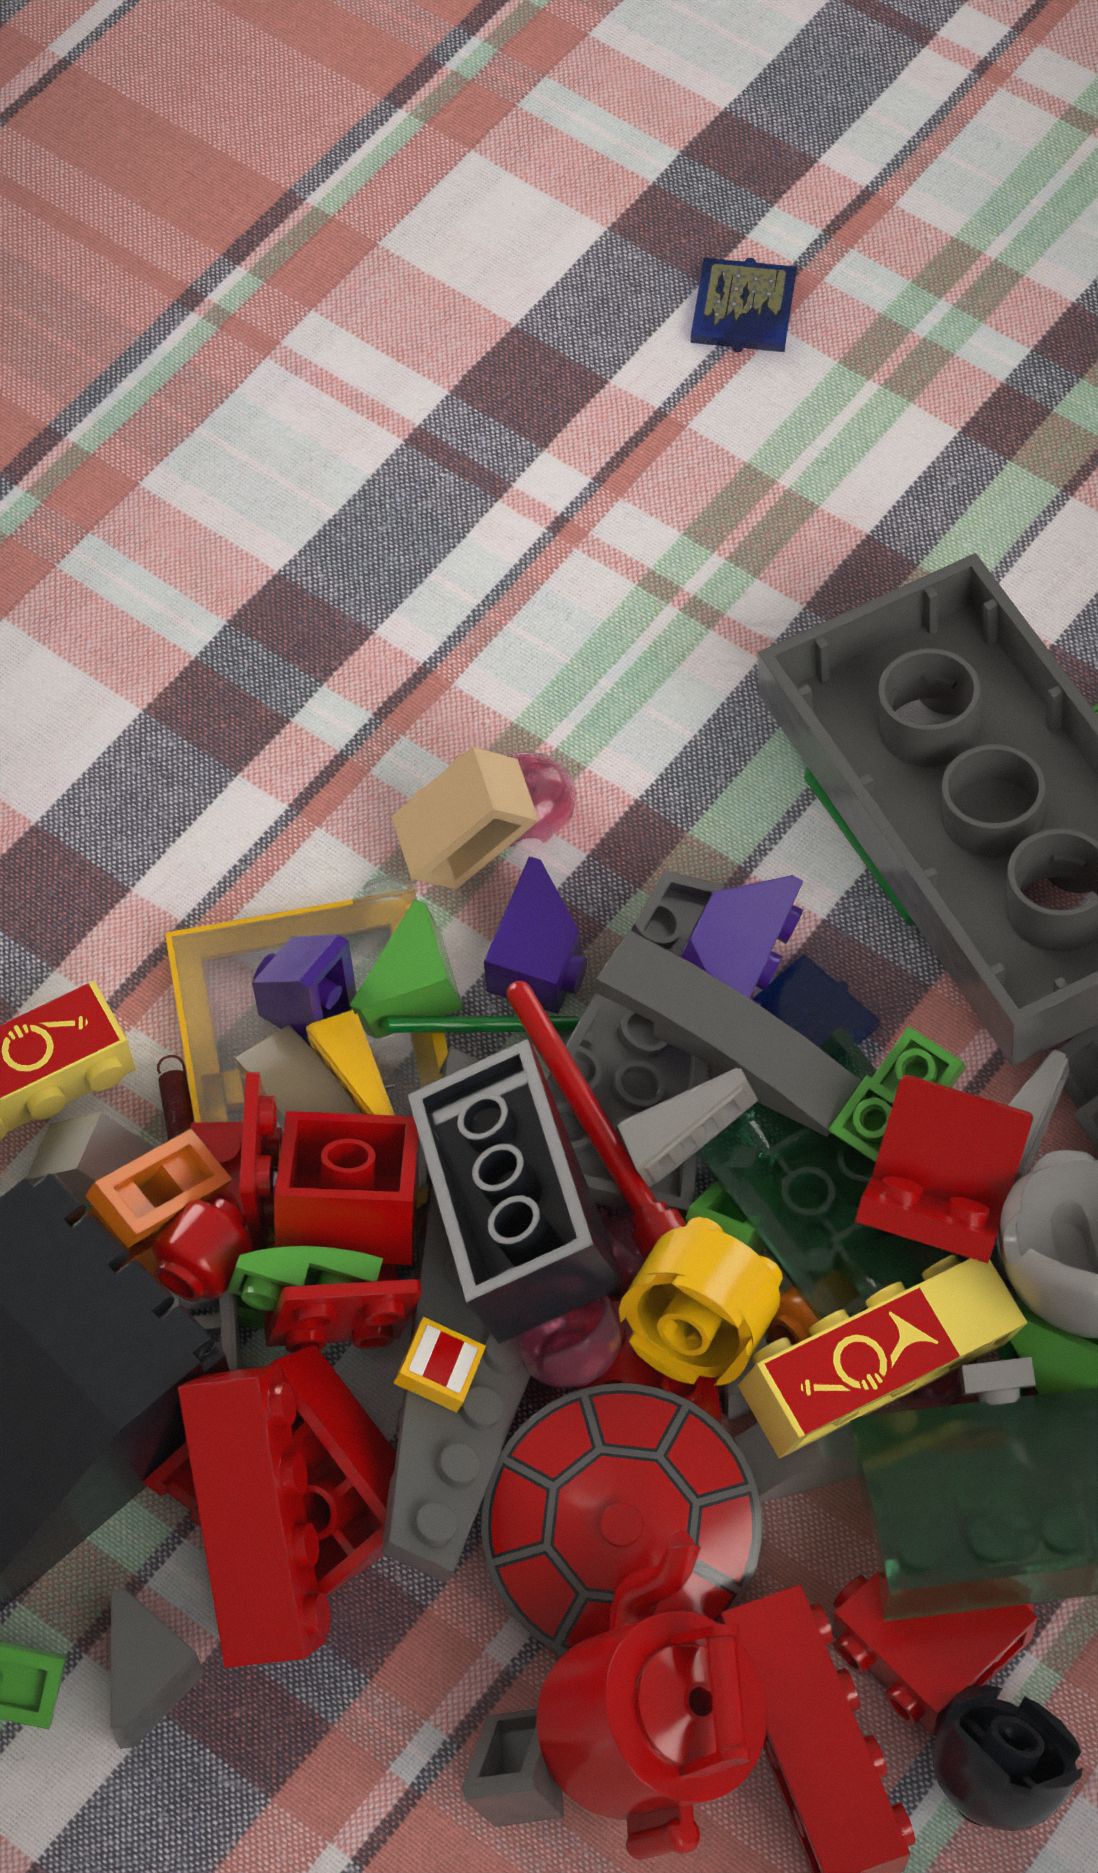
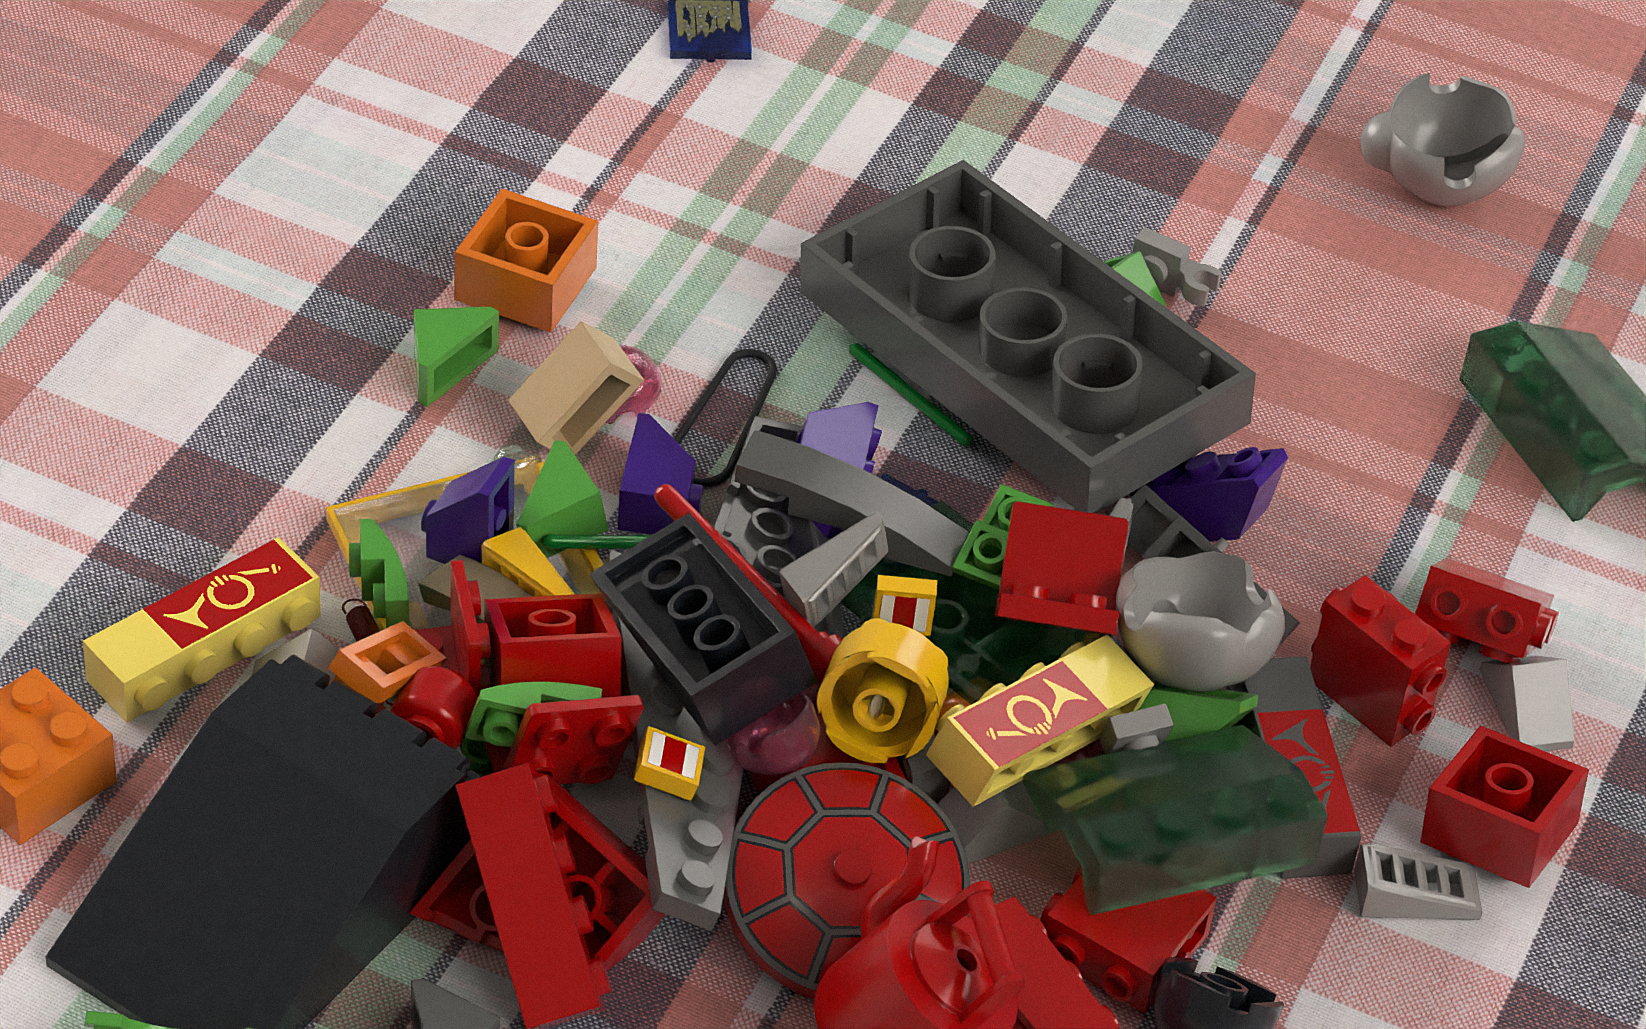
camera: 20 degrees left, 15 degrees down
none -> bright green slope [349,519,409,628]
none -> bright green slope [414,306,499,407]
none -> orange brick [454,189,598,333]
none -> black piece [674,349,777,486]
none -> tile [872,575,937,636]

